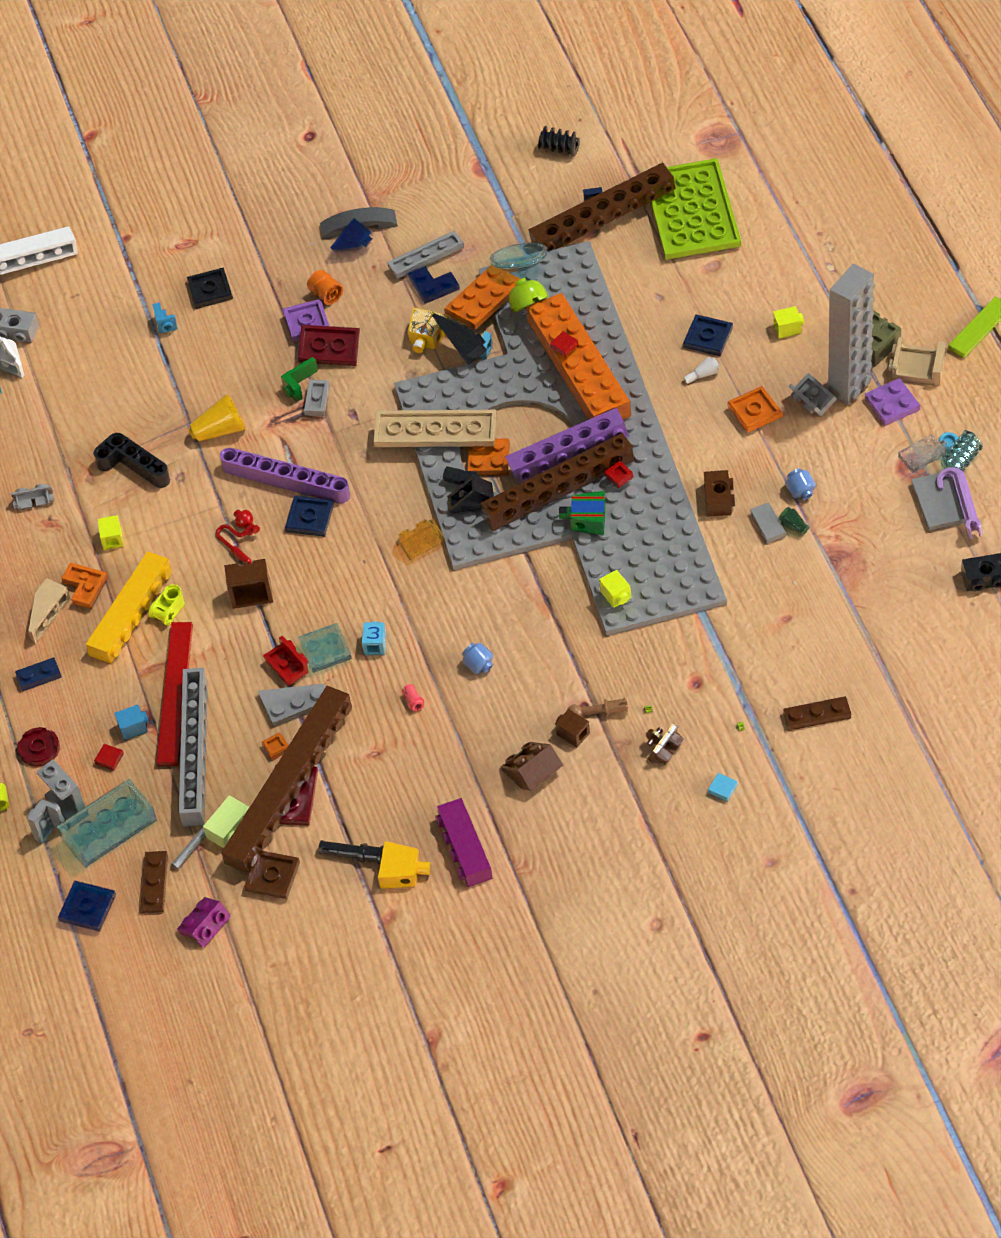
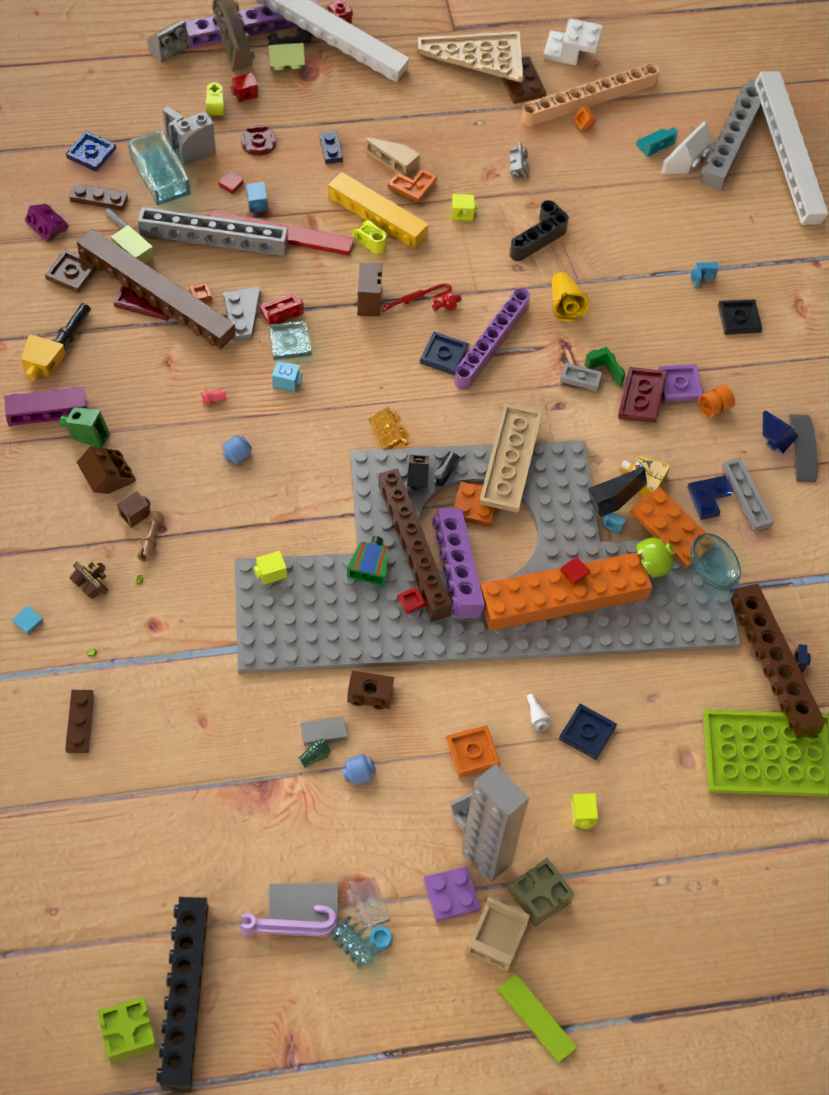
camera: 90 degrees right, 5 degrees up
none -> green torso [60,407,110,448]

